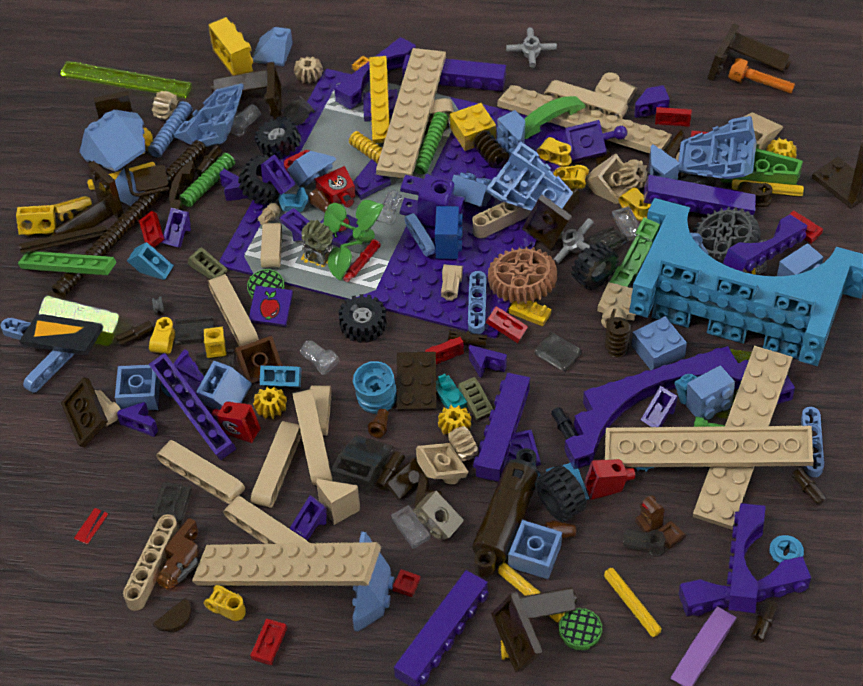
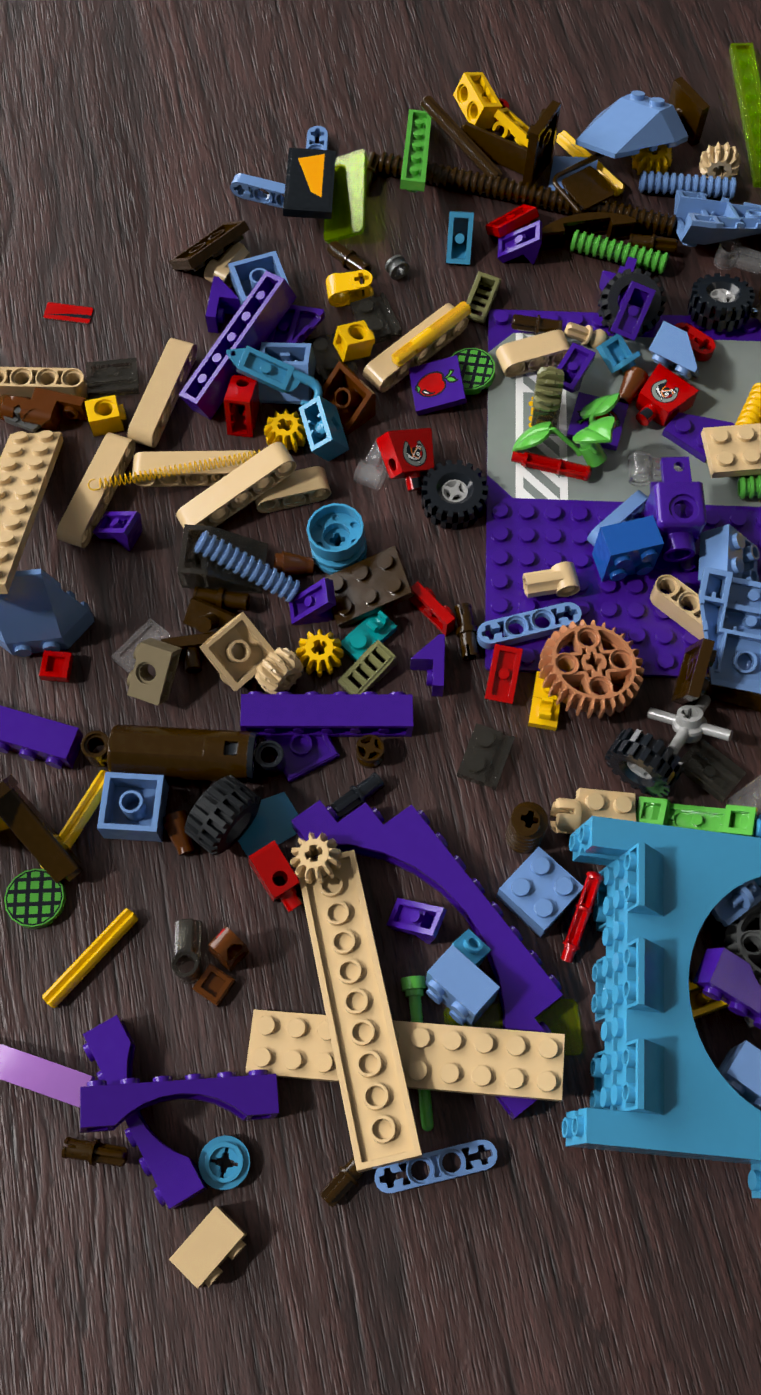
camera: 70 degrees right, 15 degrees up
tan slope [316,479,360,525] -> none
none -> yellow brick [85,395,127,437]
none -> yellow piece [88,450,260,491]
none -> tan brick [169,1206,247,1289]
none -> medium blue piece [194,530,300,602]
none -> dark azure plate [226,345,323,406]
none -> dark purple slope [289,578,336,625]
none -> tan gear [290,832,342,884]
none -> dark brown wheel [356,734,384,769]
none -> red torso [376,428,434,492]
none -> yellow axle [391,301,471,367]
none -> dark brown axle [511,314,562,335]
none -> red piece [560,871,604,963]

